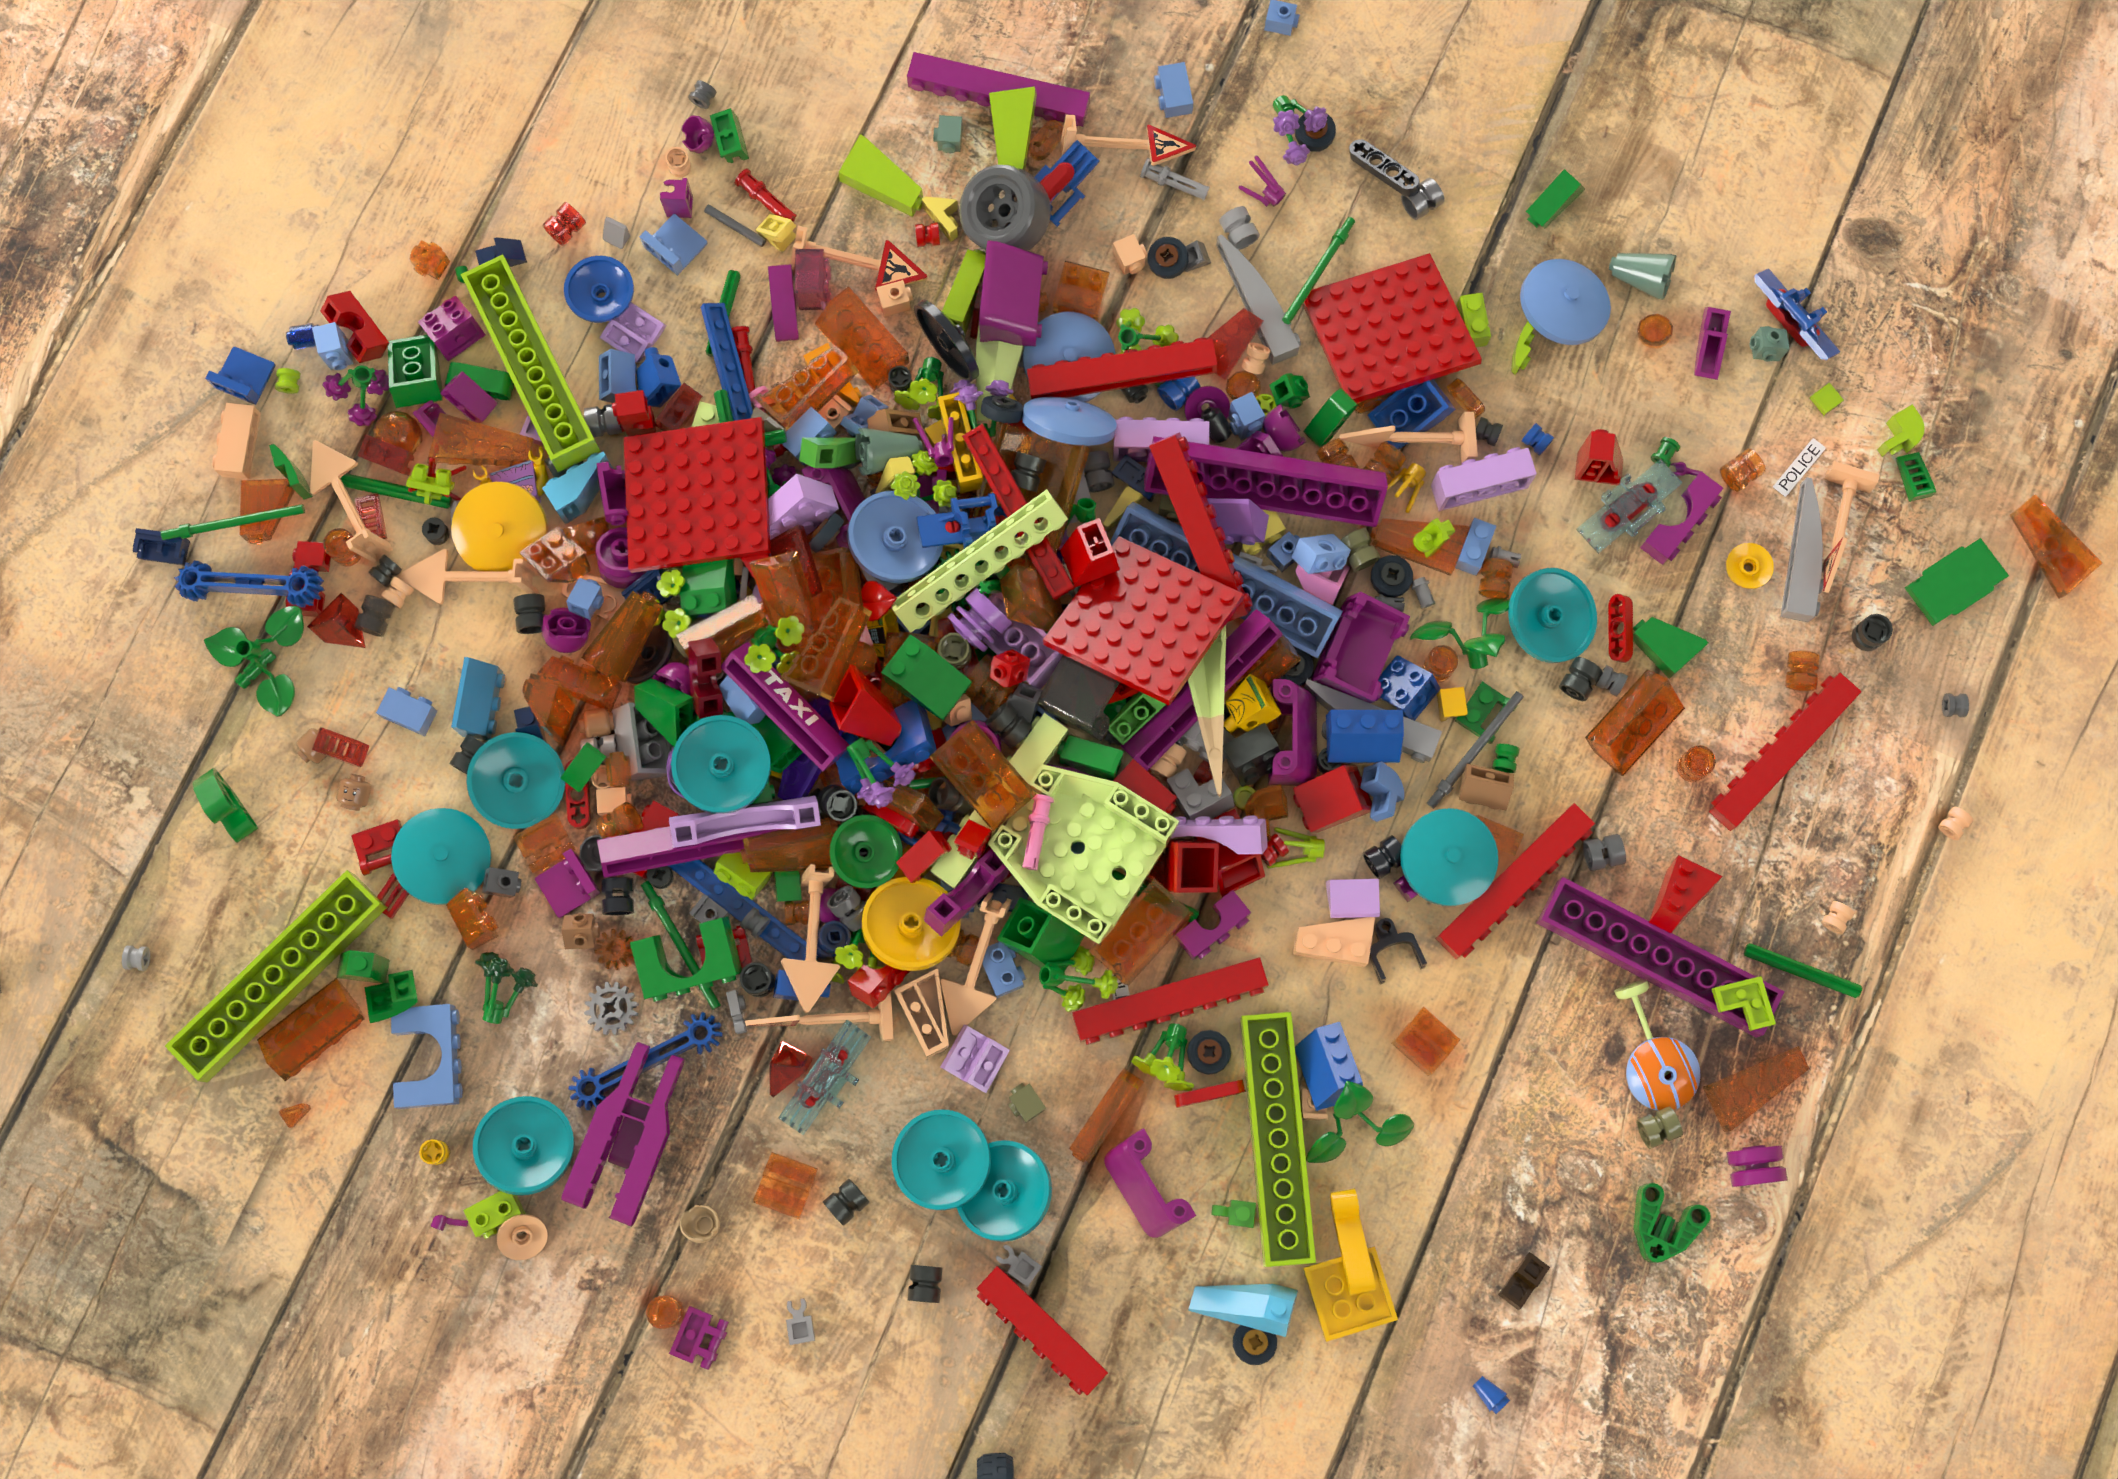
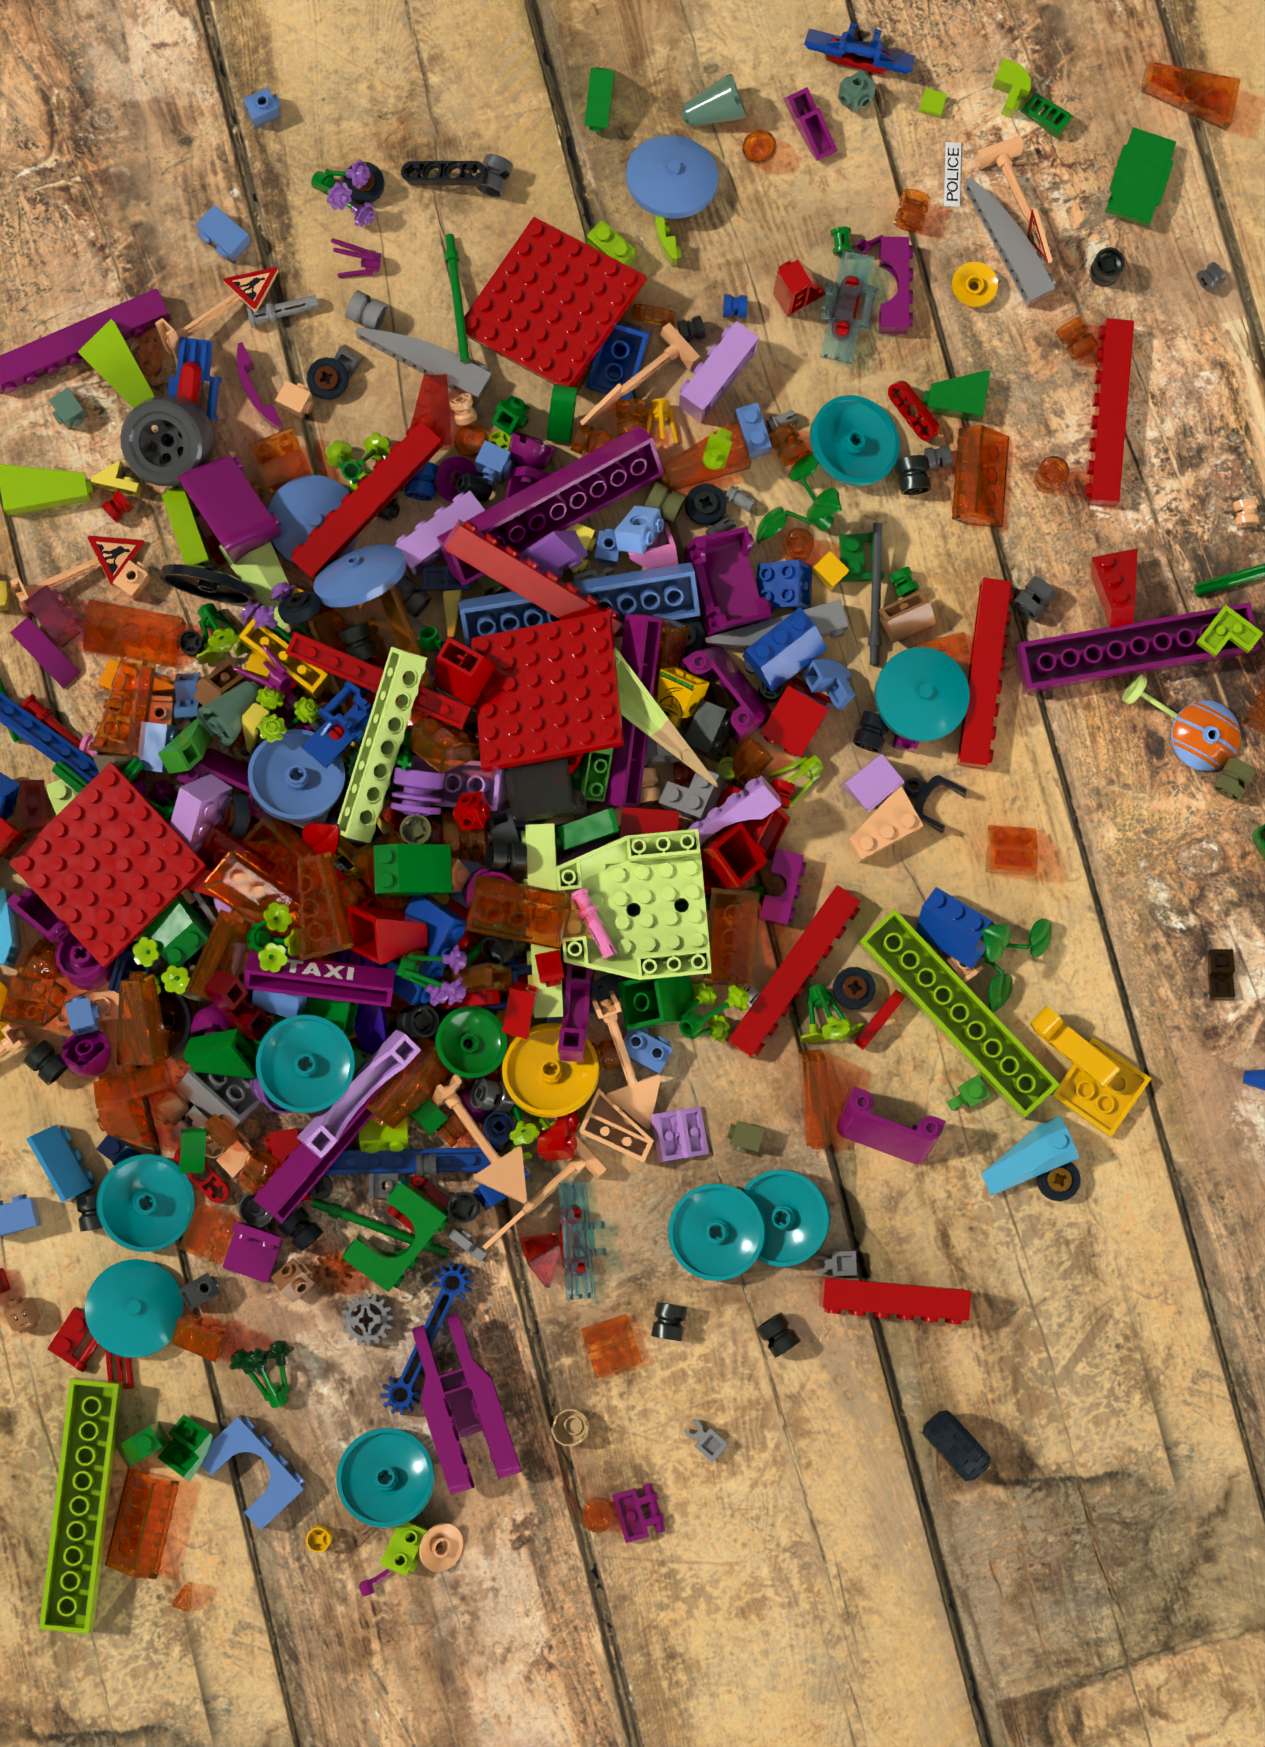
camera: 45 degrees left, 5 degrees up
none -> magenta slope [237,342,284,432]

